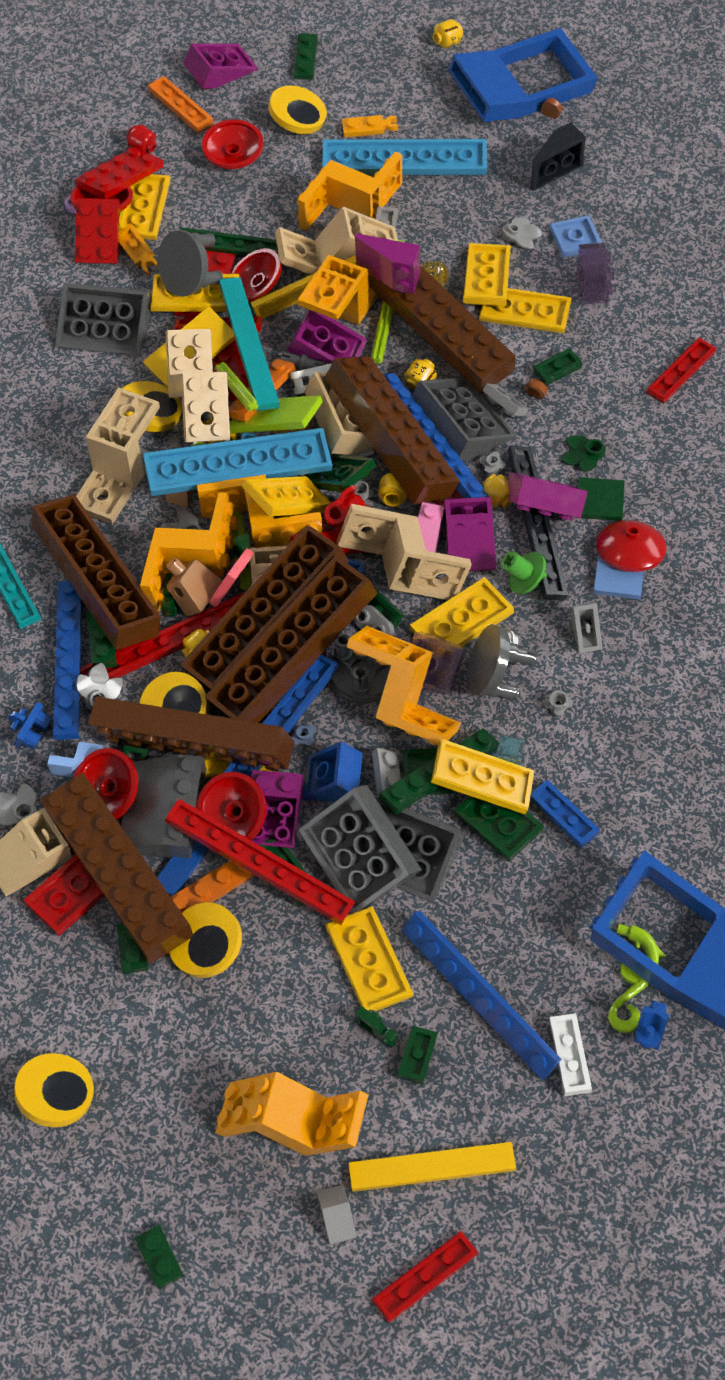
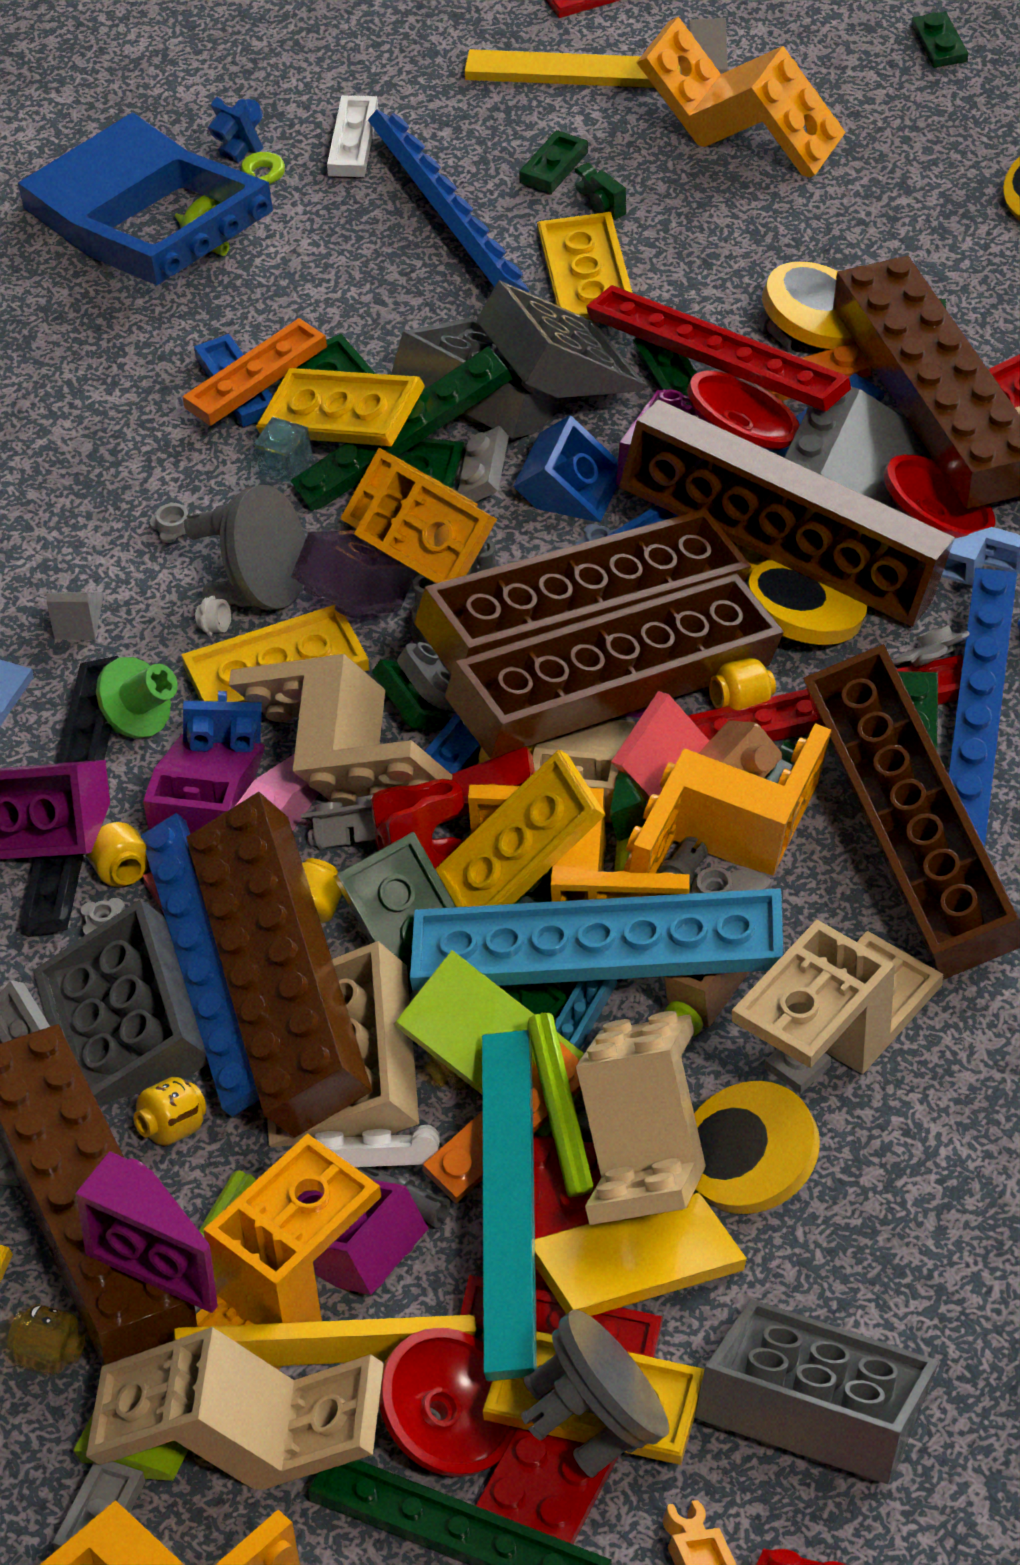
camera: 165 degrees left, 10 degrees down
none -> orange plate [182,318,327,426]
none -> blue hips [183,691,262,752]

